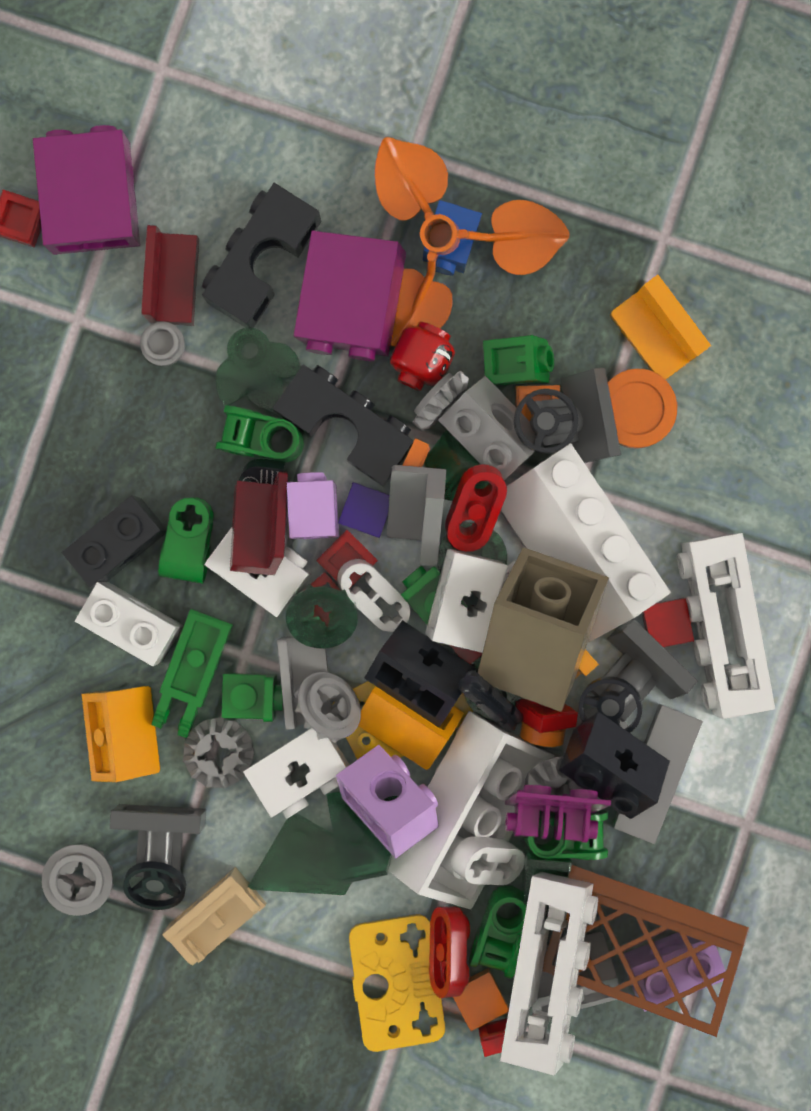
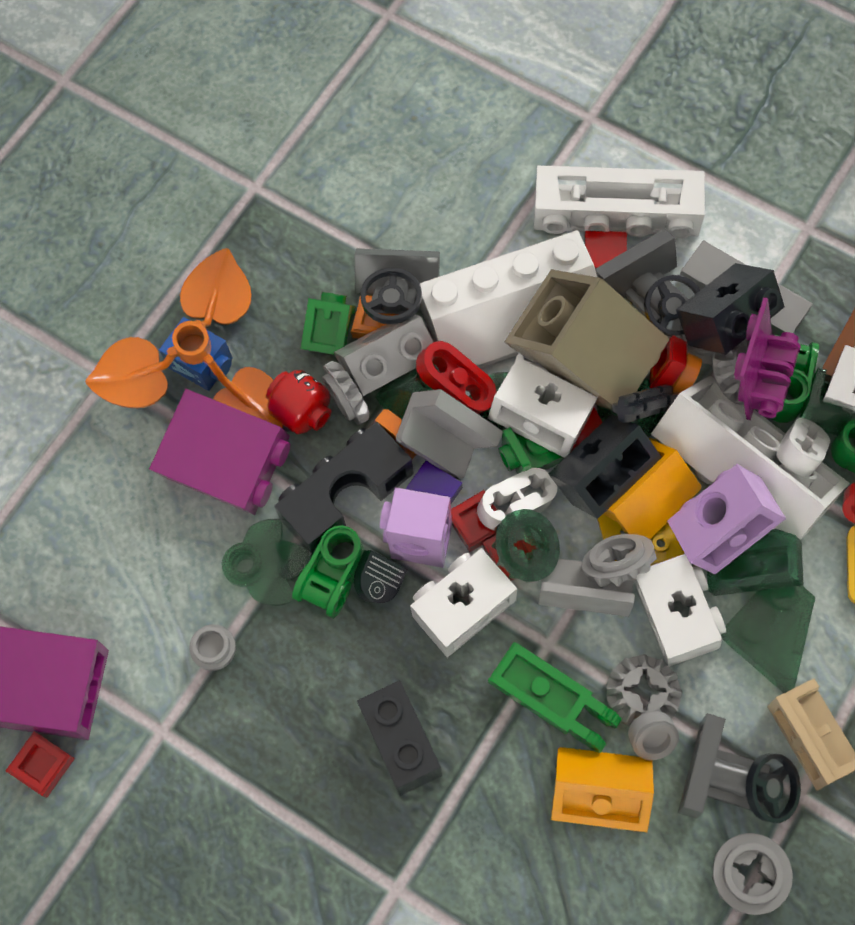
camera: 70 degrees left, 20 degrees down
white brick [75,582,183,666] -> none
dark red panel [141,225,200,326] -> none
green piece [158,497,214,584] -> none
black arch [202,182,322,331] -> none
green bracket [221,673,284,722] -> none
dark red panel [230,472,288,576] -> none
orange piece [608,369,678,449] -> none
light orange panel [610,274,711,380] -> none
none -> light grey tile [628,711,679,760]

